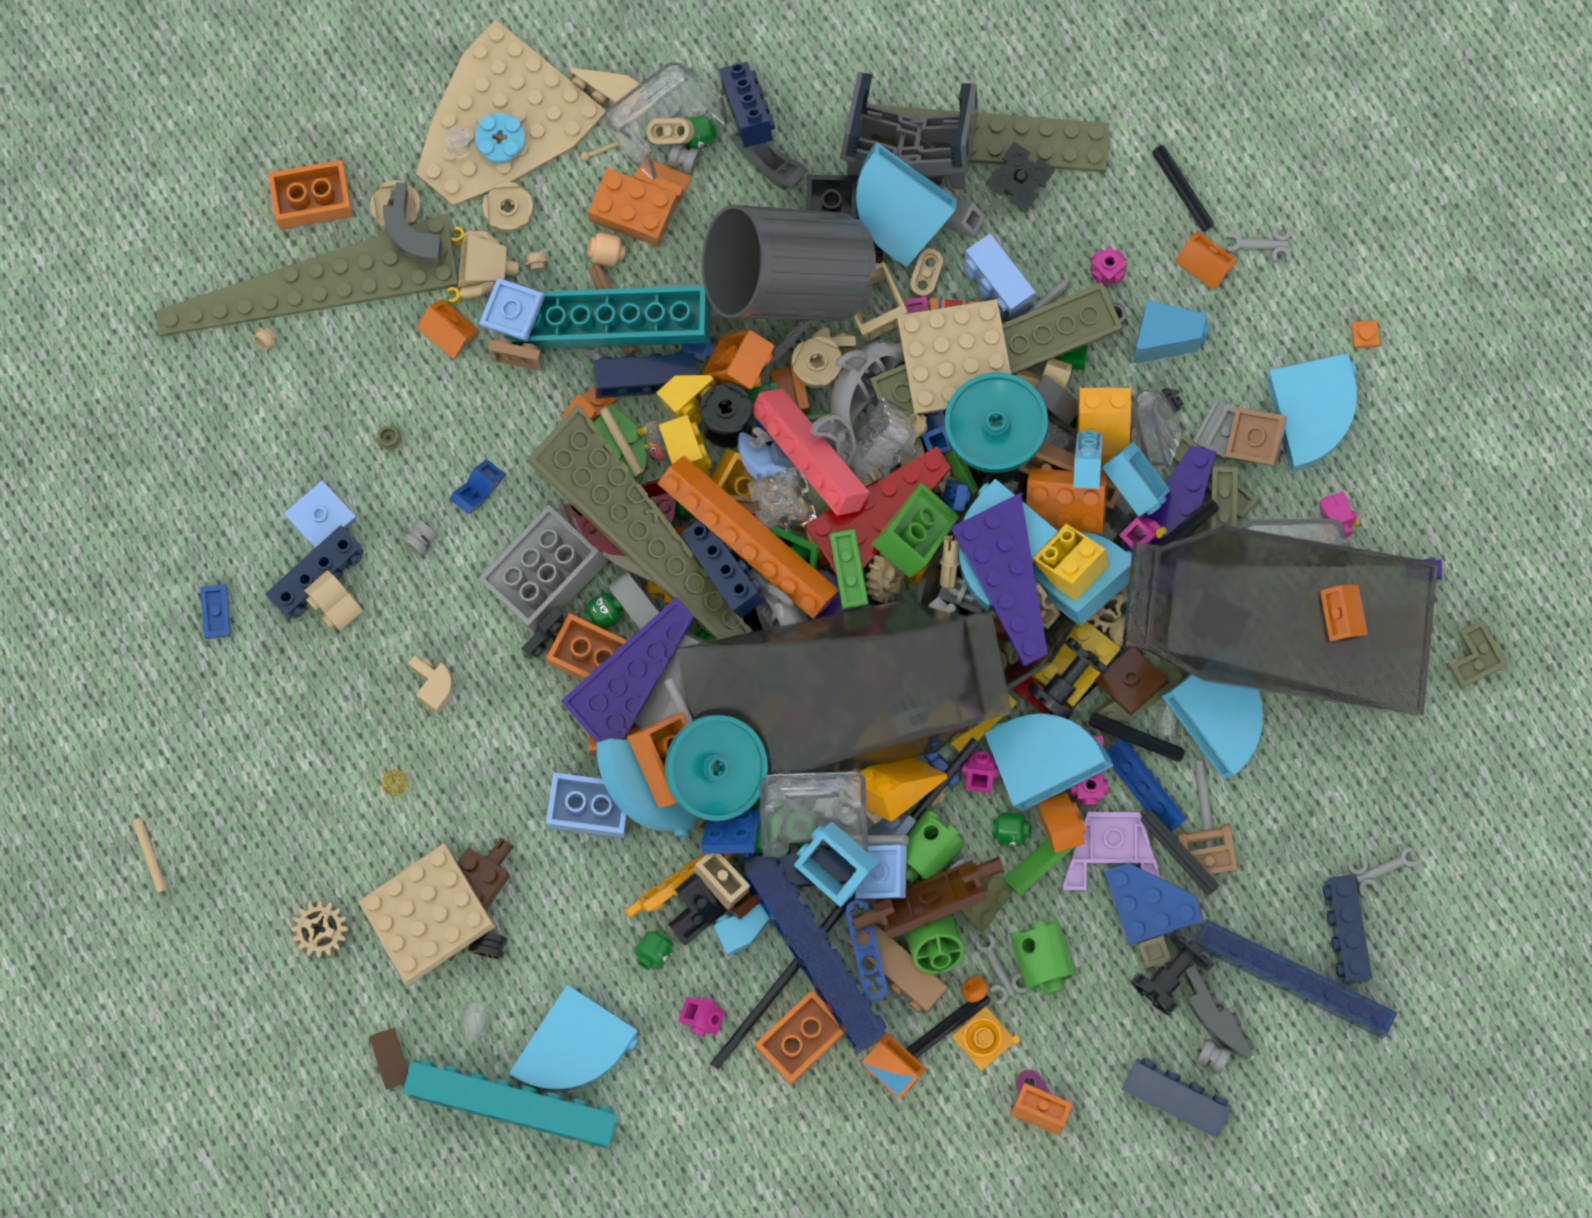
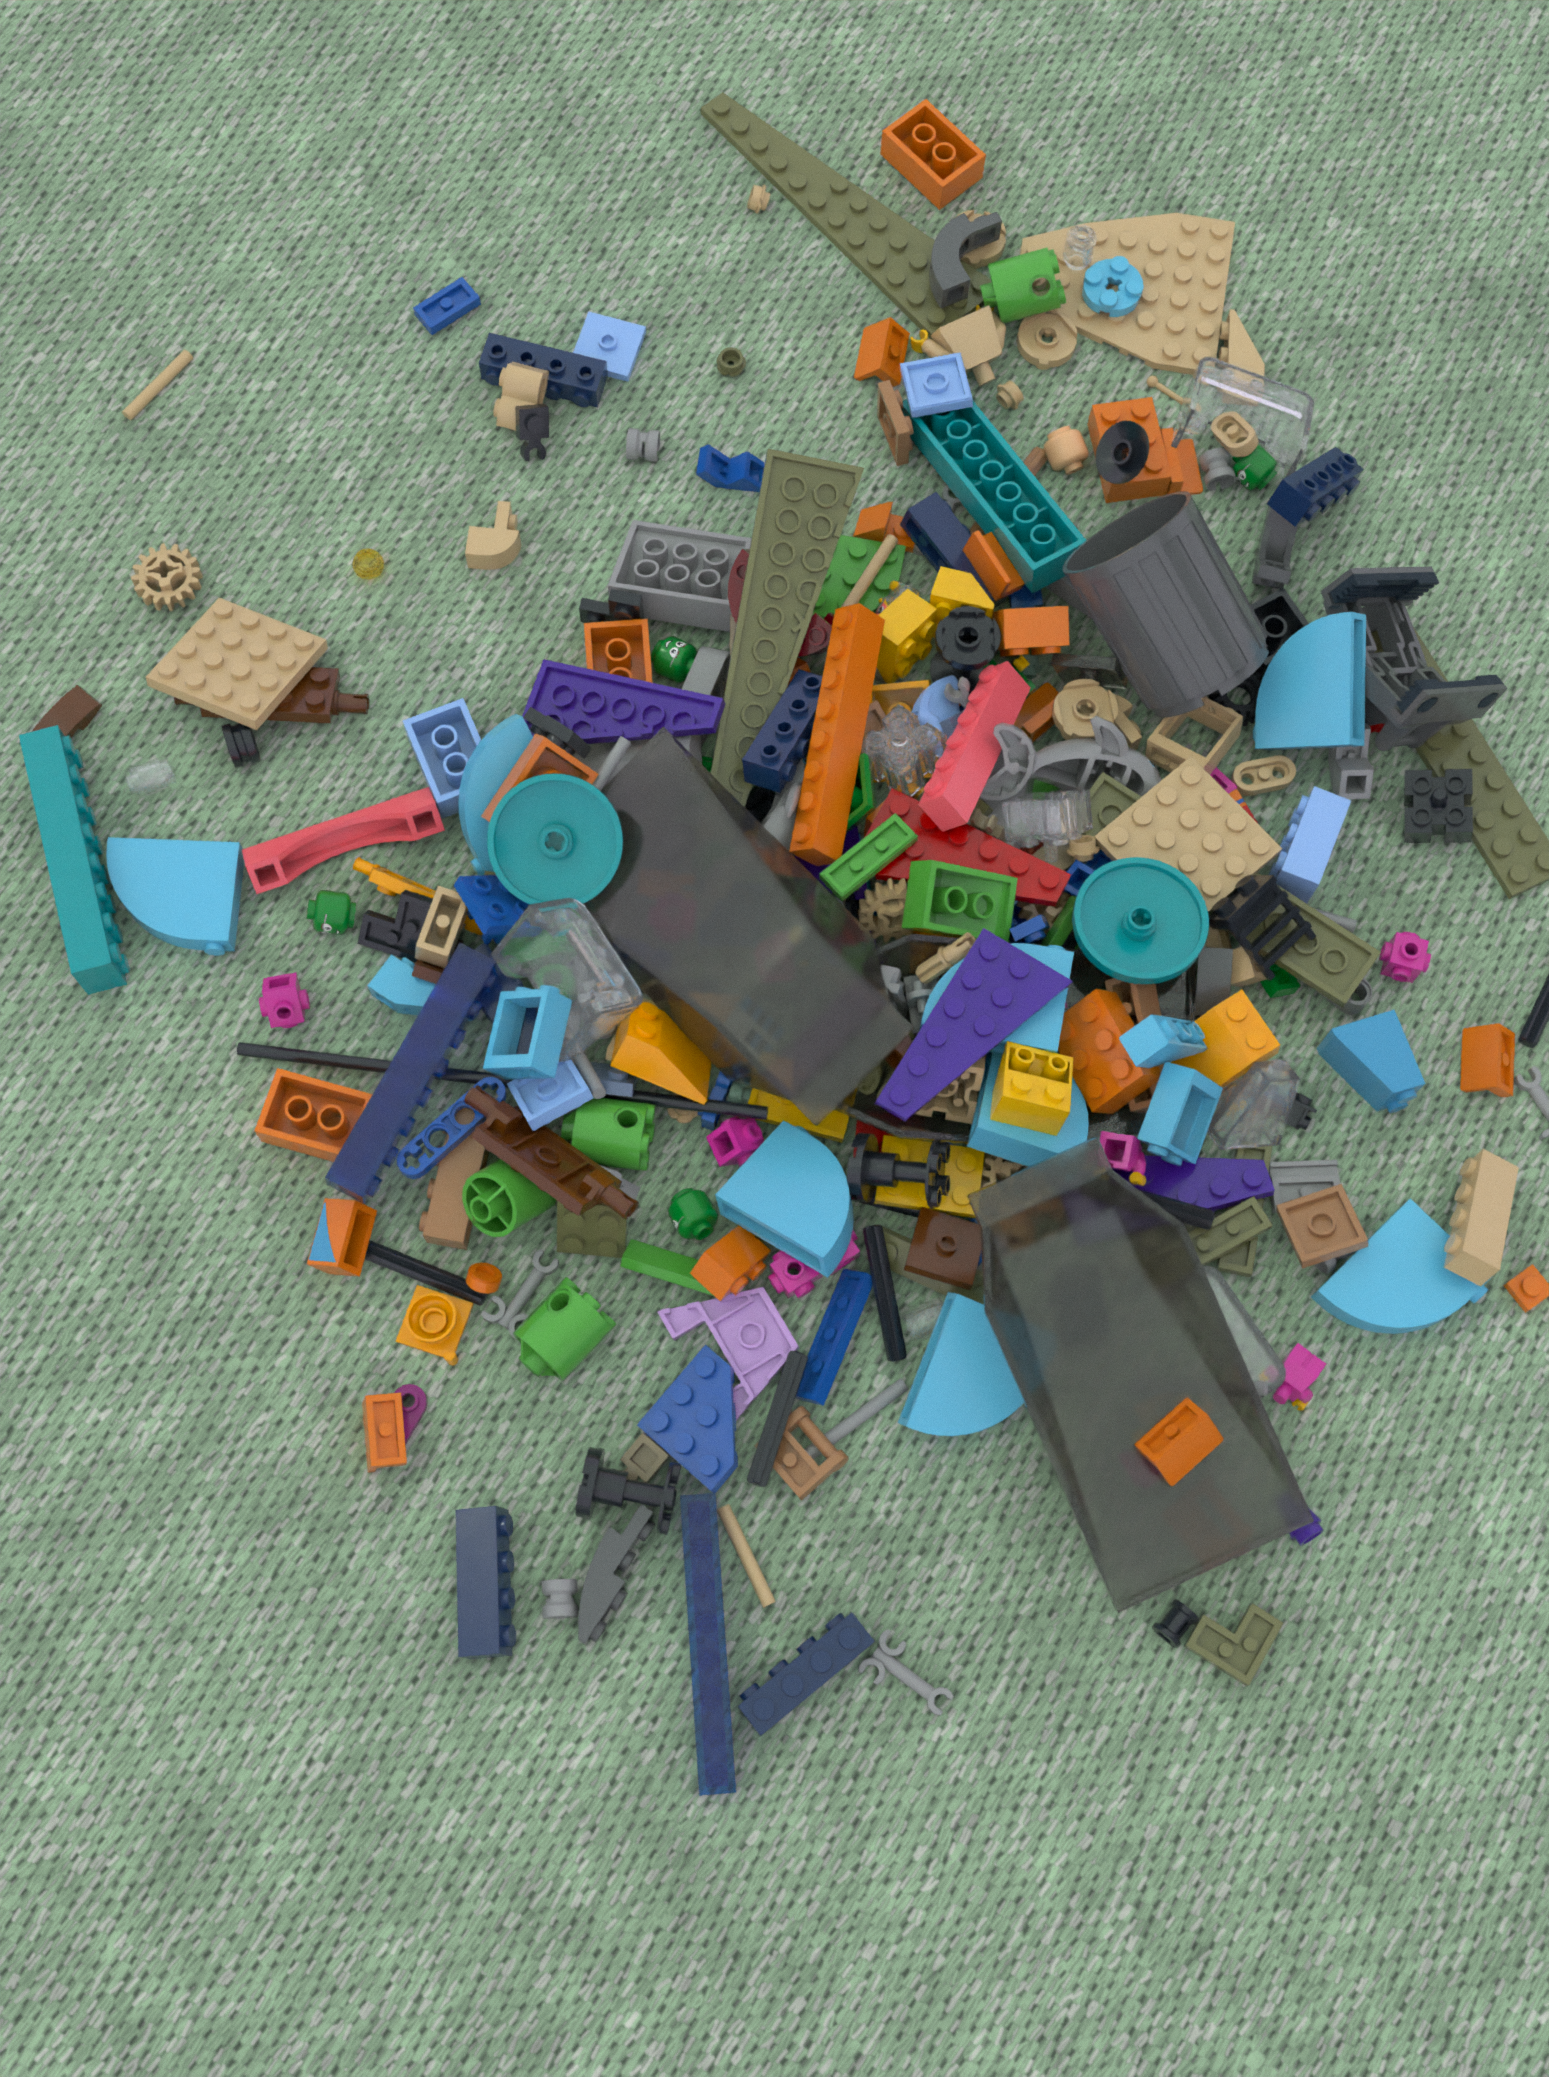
camera: 55 degrees right, 5 degrees down
none -> coral arch [242,787,445,894]
none -> black plate [515,404,549,461]
none -> black plate [523,707,592,759]
none -> tan bar [717,1504,776,1608]
none -> orange panel [963,530,1025,601]
none -> bright green cylinder [980,247,1066,323]
none -> black dish [1096,420,1149,484]
none -> black bush [1152,1599,1199,1648]
none -> black plate [1209,875,1316,980]
none -> tan brick [1444,1149,1519,1287]

